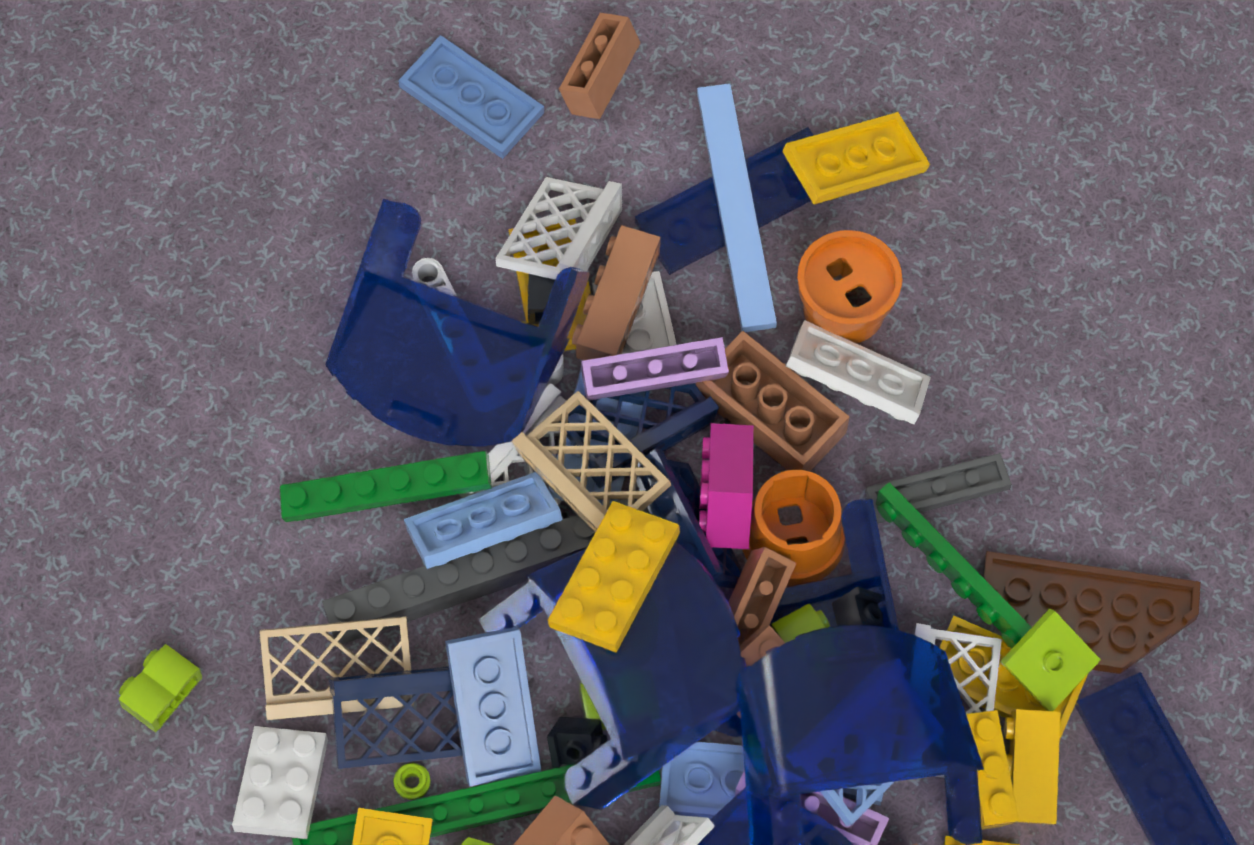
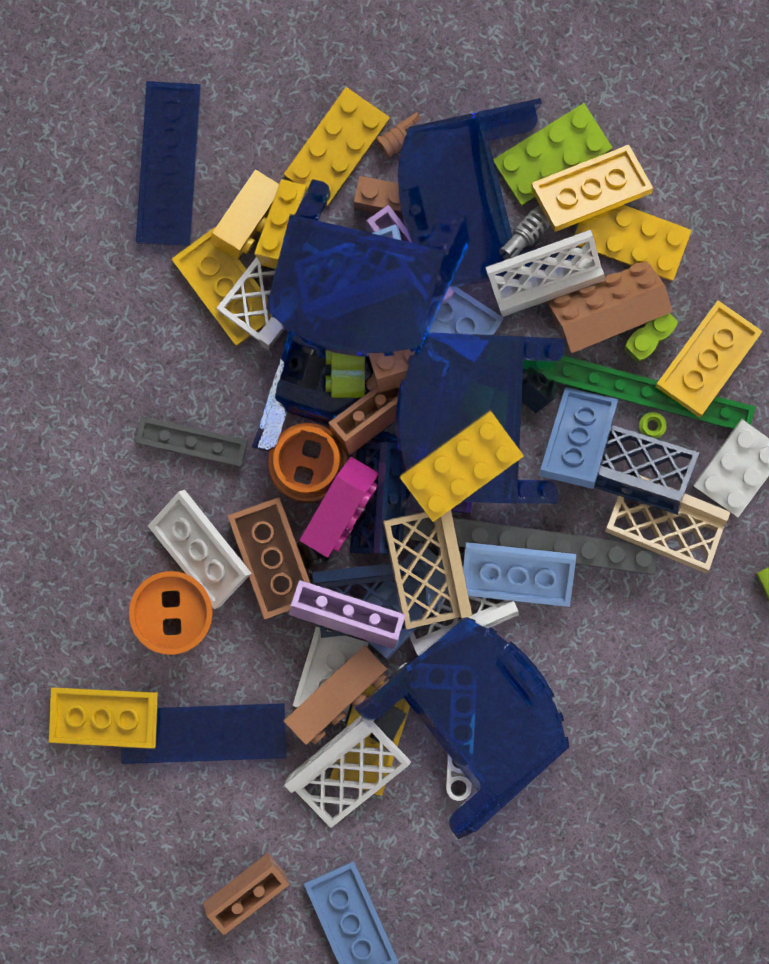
camera: 150 degrees left, 20 degrees up
green plate [280,451,492,522] -> none
light blue tile [697,83,777,332] -> none
green plate [876,482,1032,649] -> none
reddish brown plate [983,551,1201,674] -> none
lime plate [1000,609,1101,711] -> none

